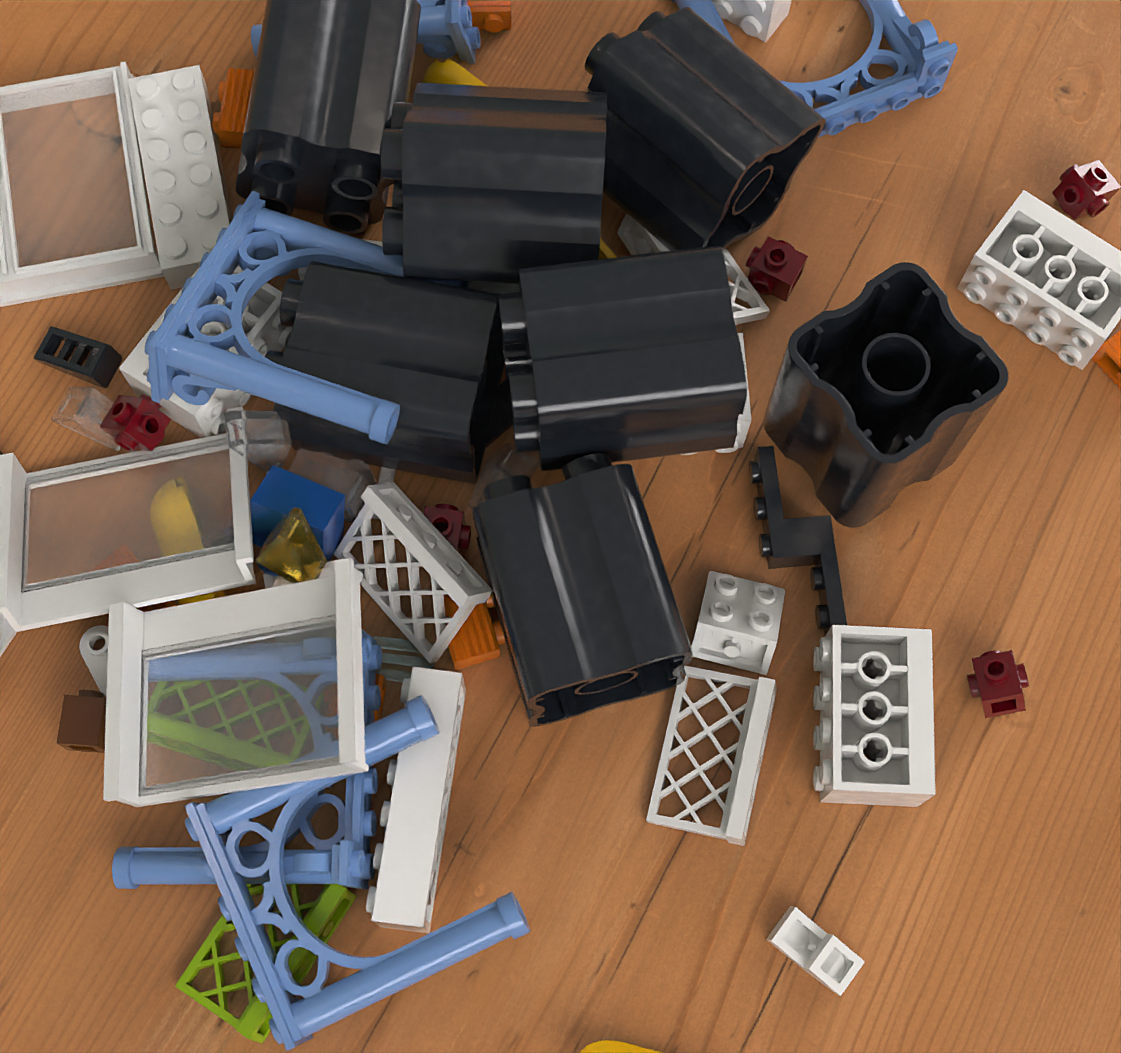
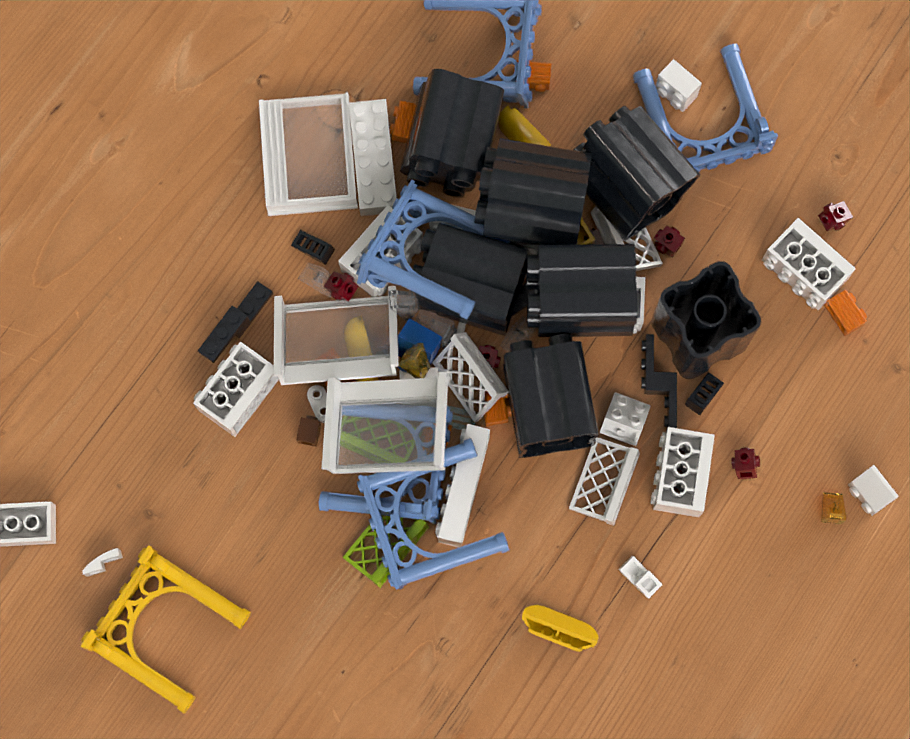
camera: 10 degrees right, 5 degrees up
none -> black slope [685,372,724,415]

